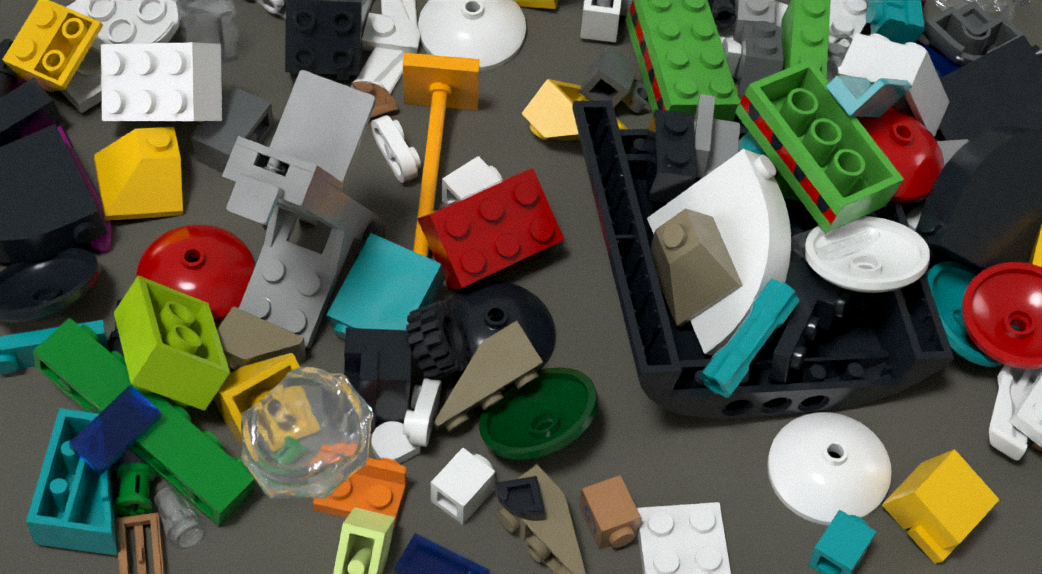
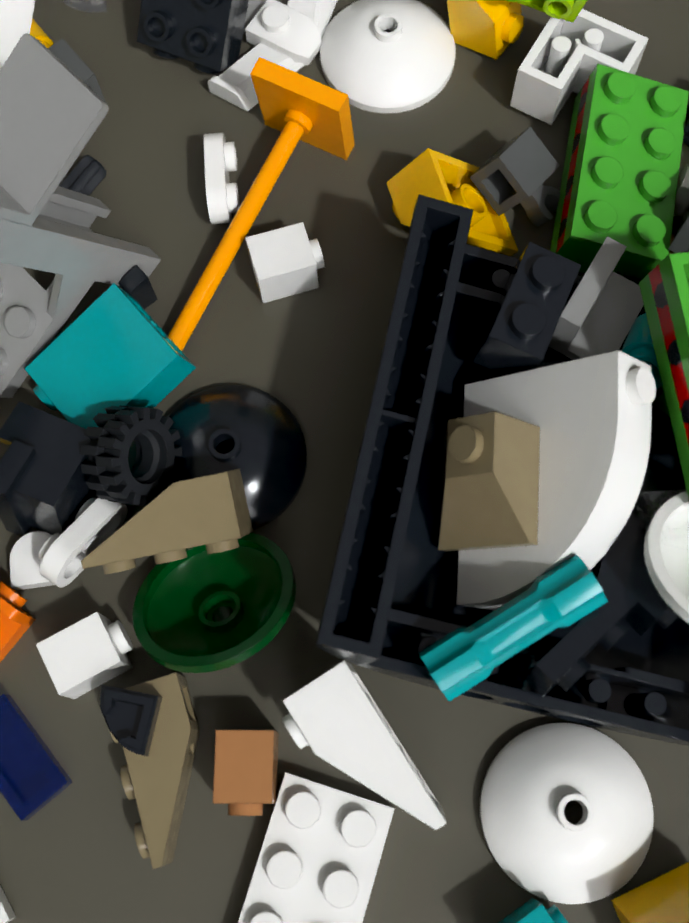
camera: 30 degrees right, 15 degrees up
medium nougat tile [352,81,399,118] -> none
red brick [417,168,564,290] -> none
none -> white slope [282,660,447,830]

